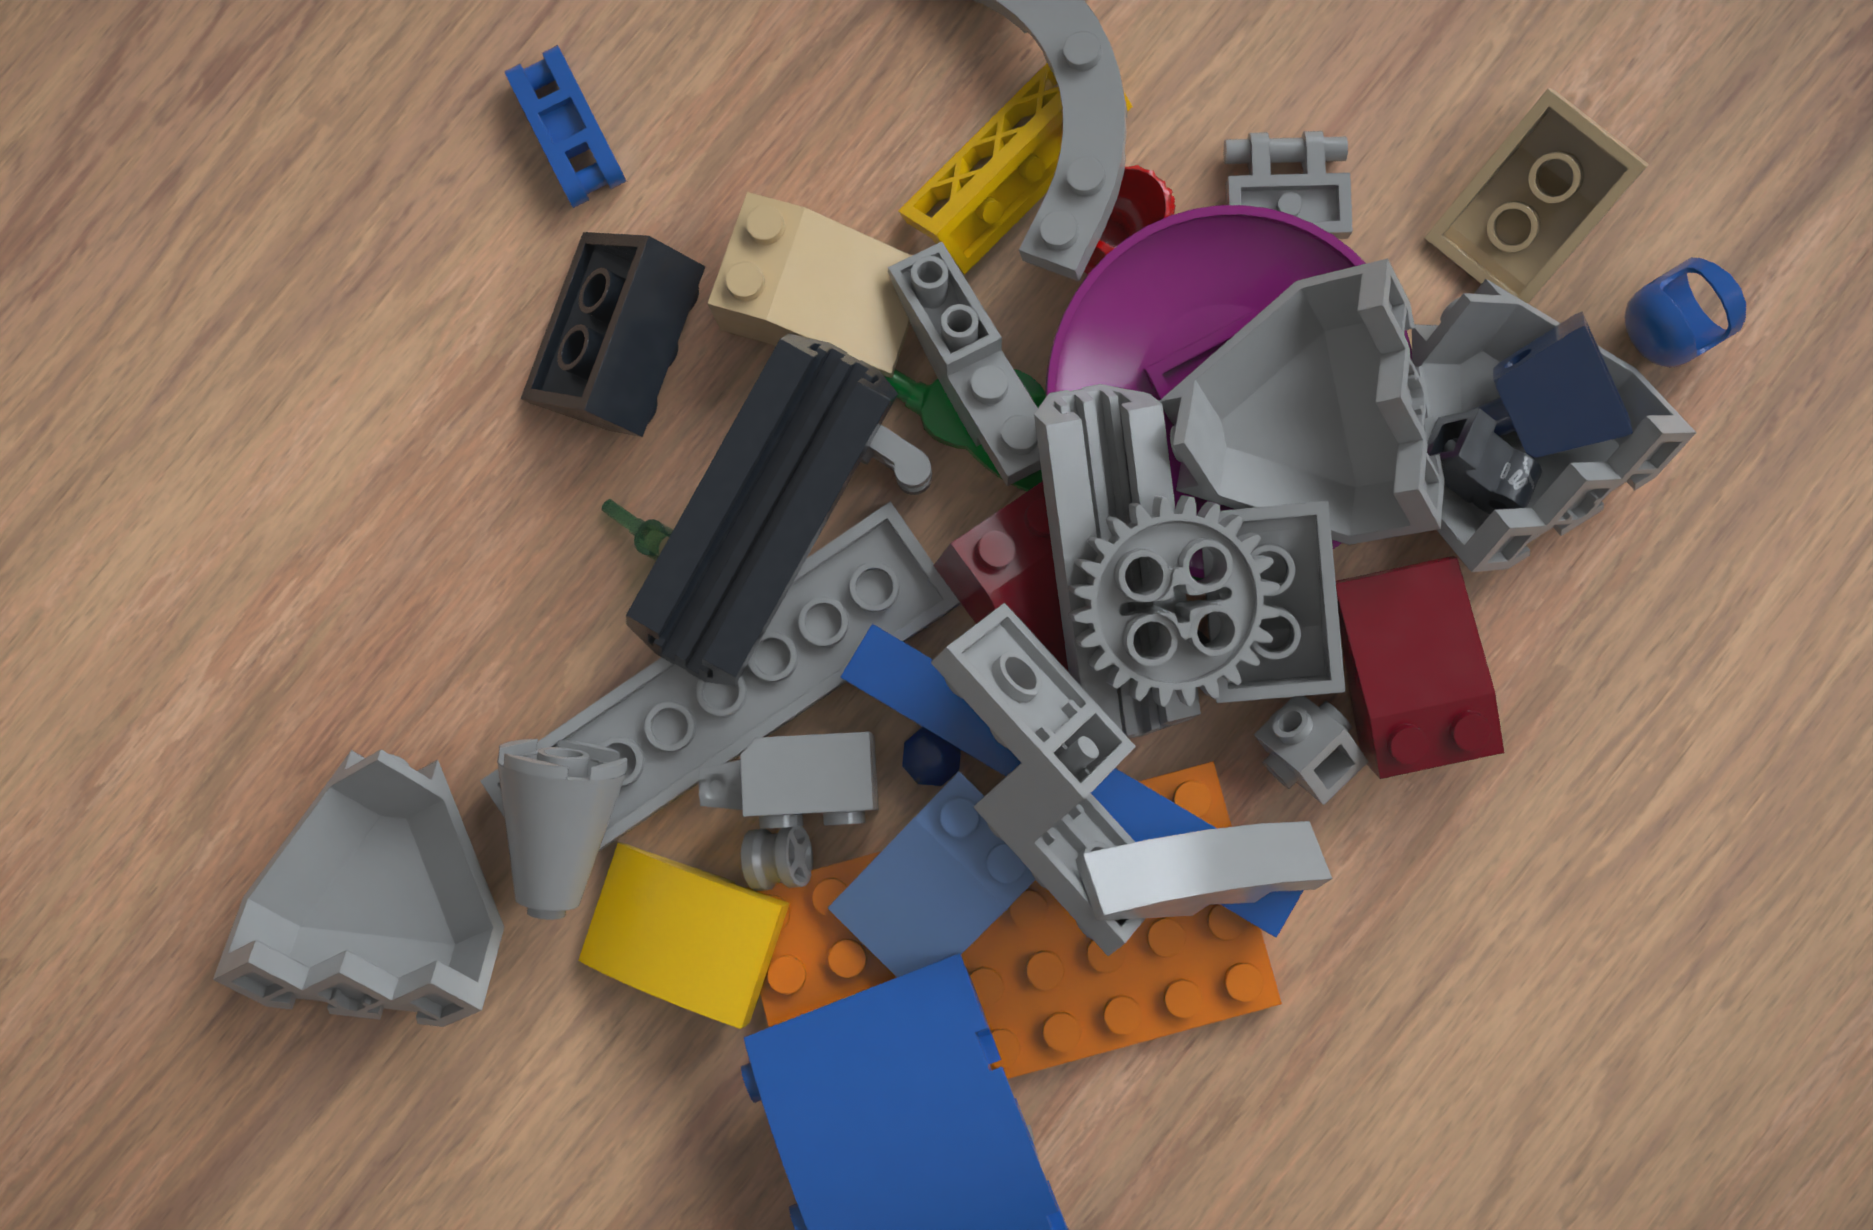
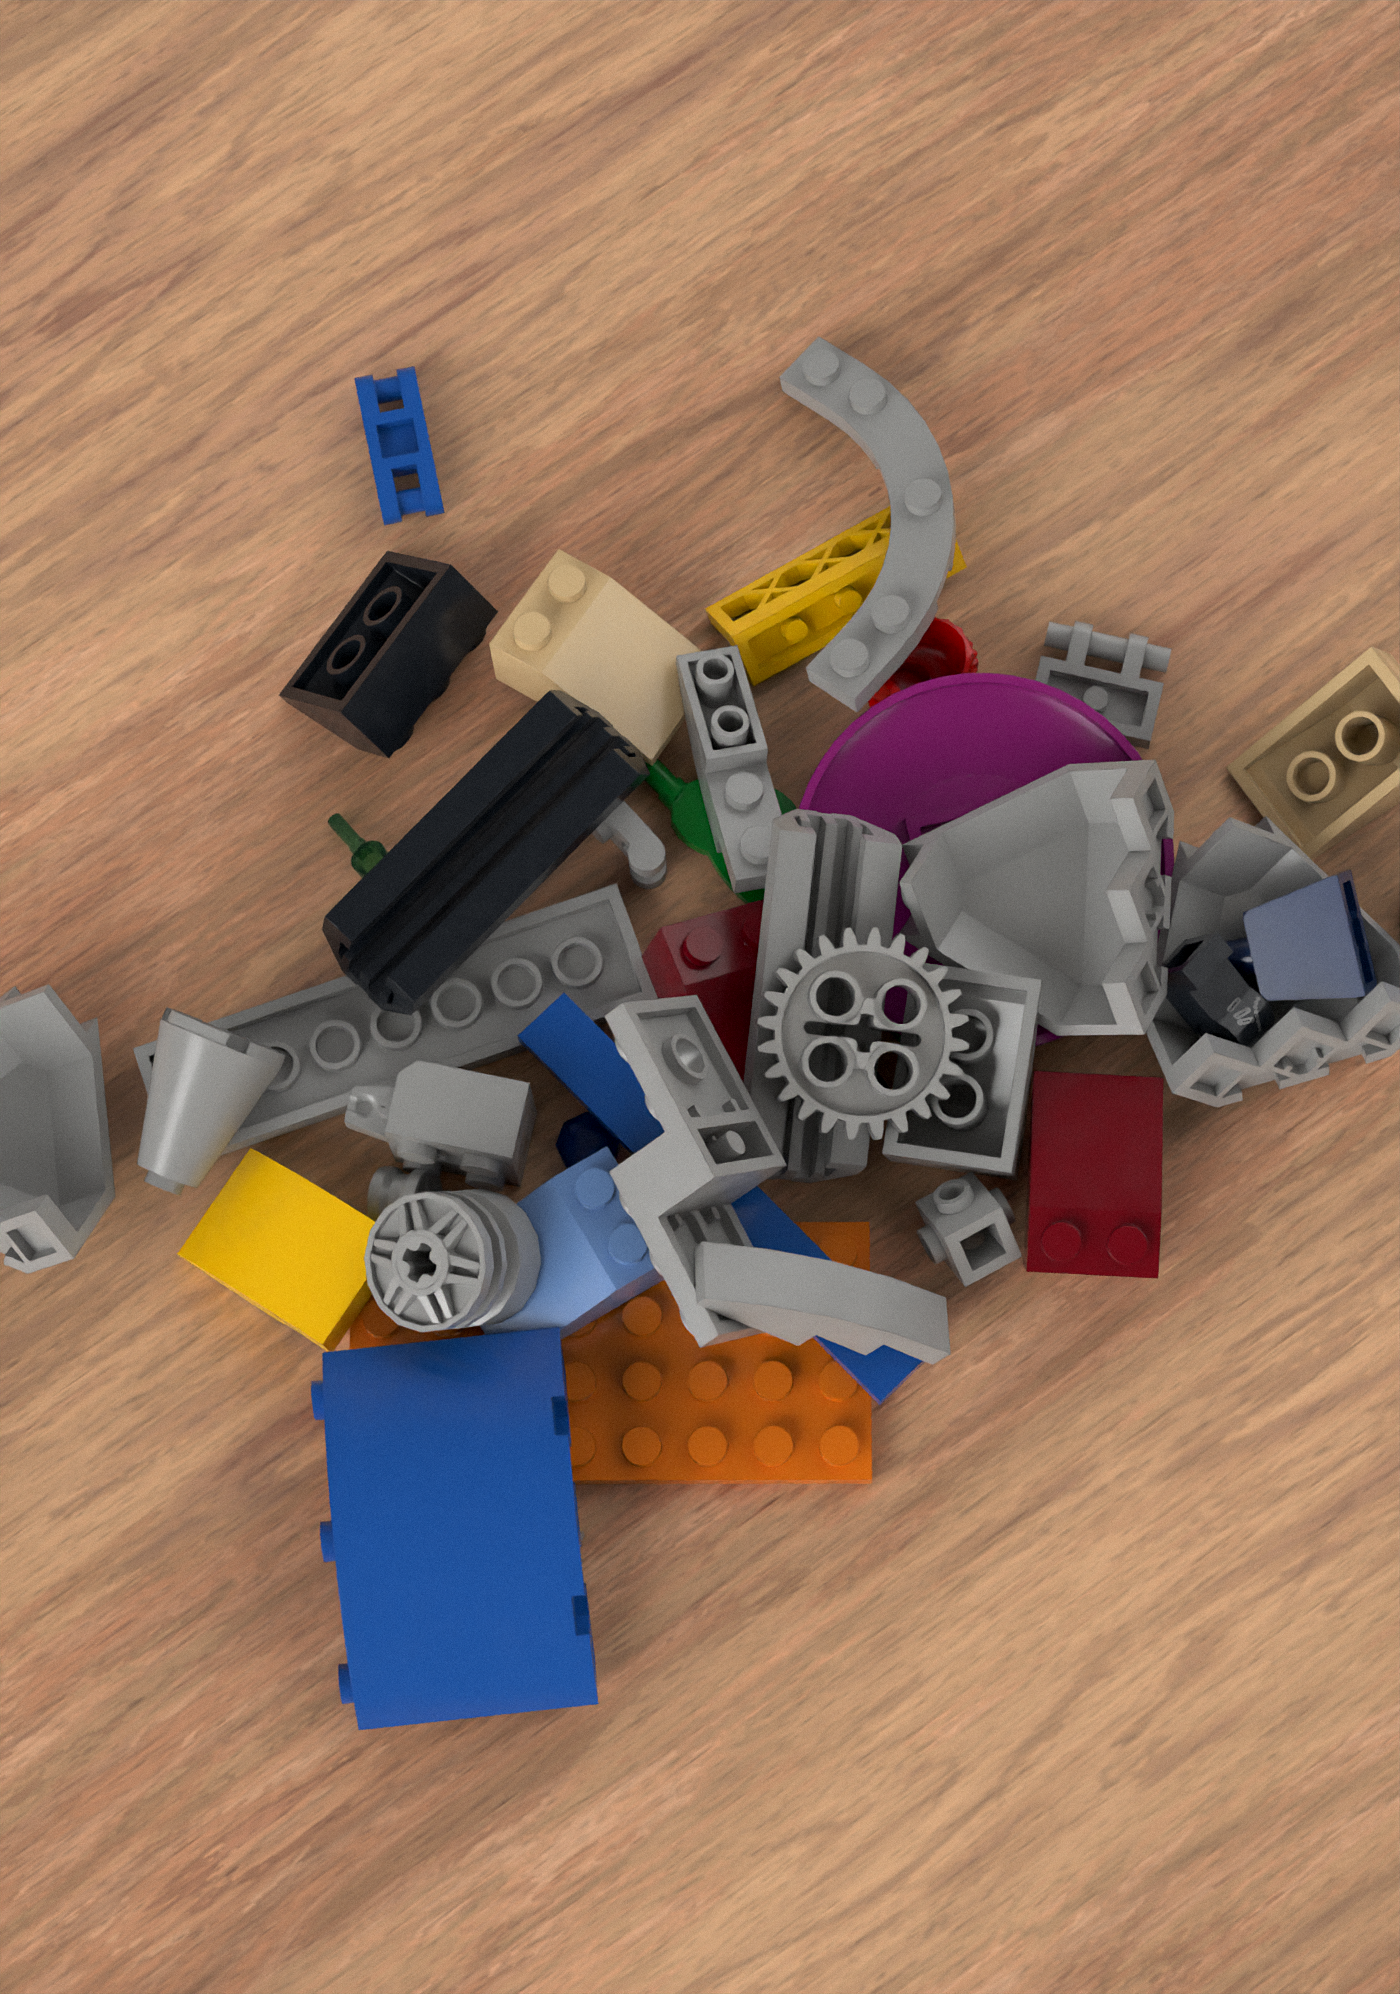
camera: 10 degrees right, 10 degrees down
none -> light grey wheel [364,1189,541,1333]

